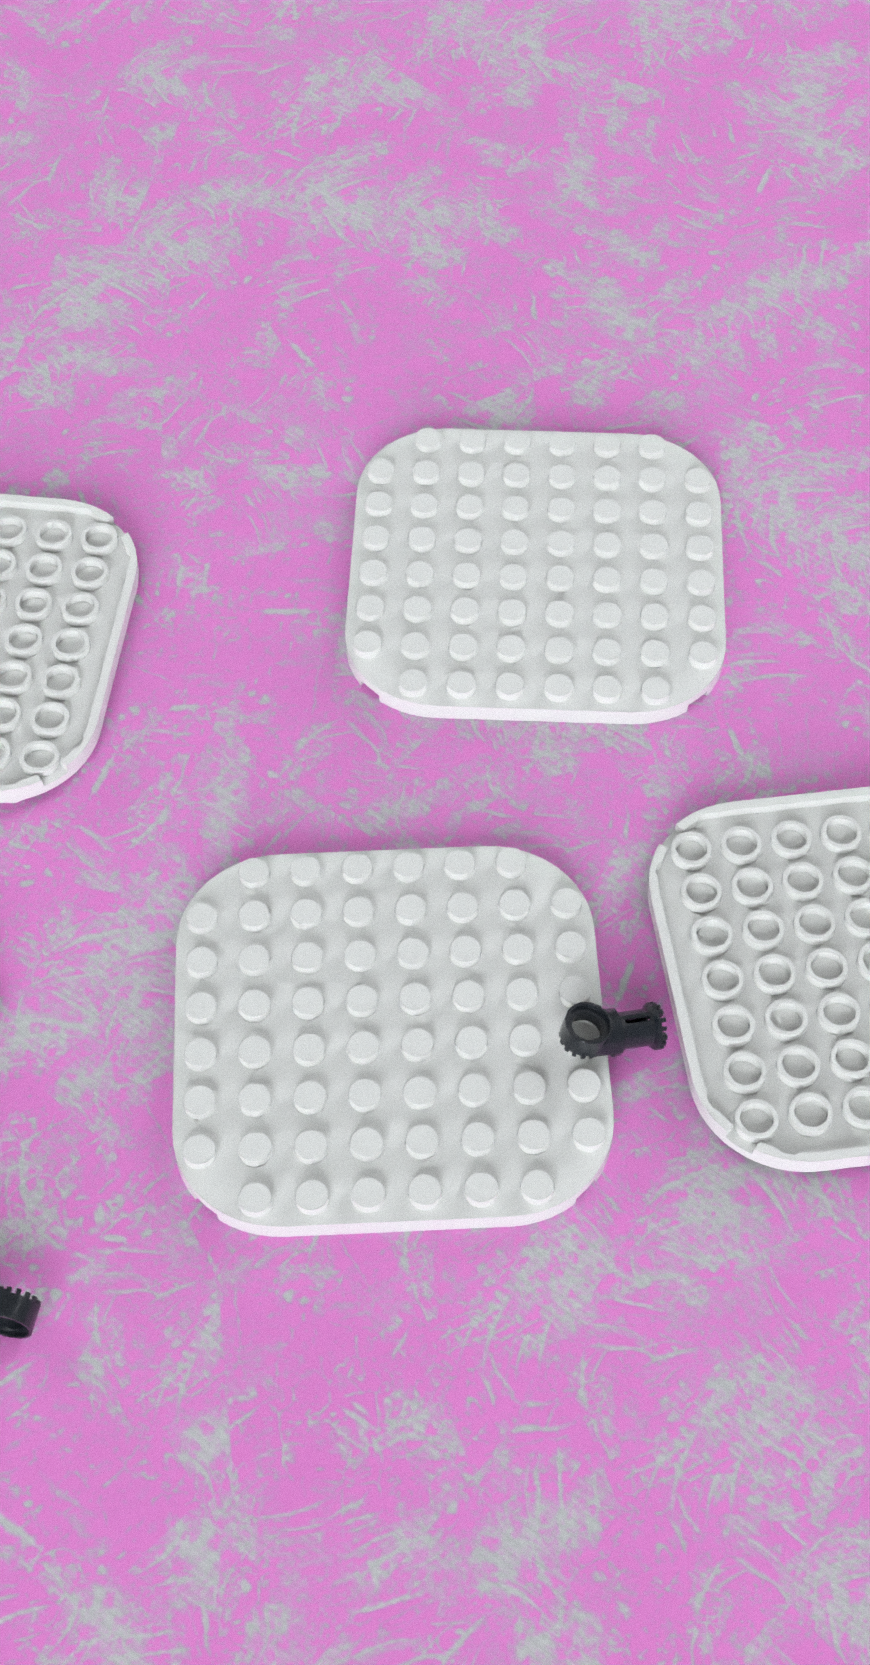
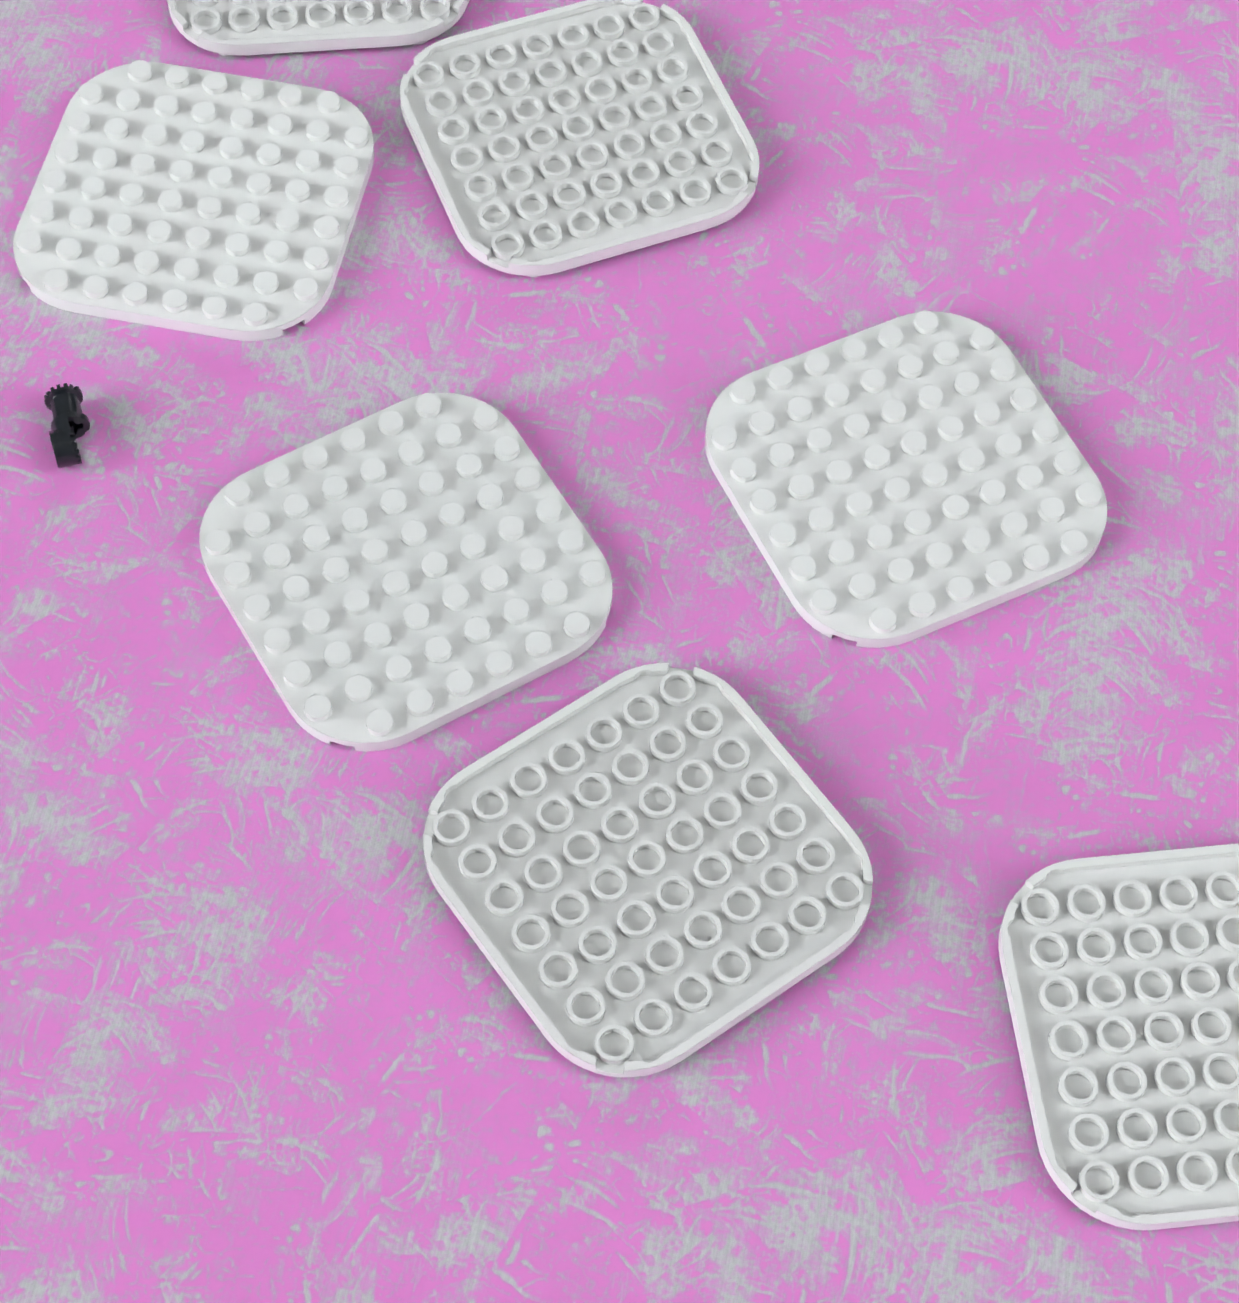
camera: 60 degrees right, 5 degrees up
black connector [559,1002,668,1059] -> none

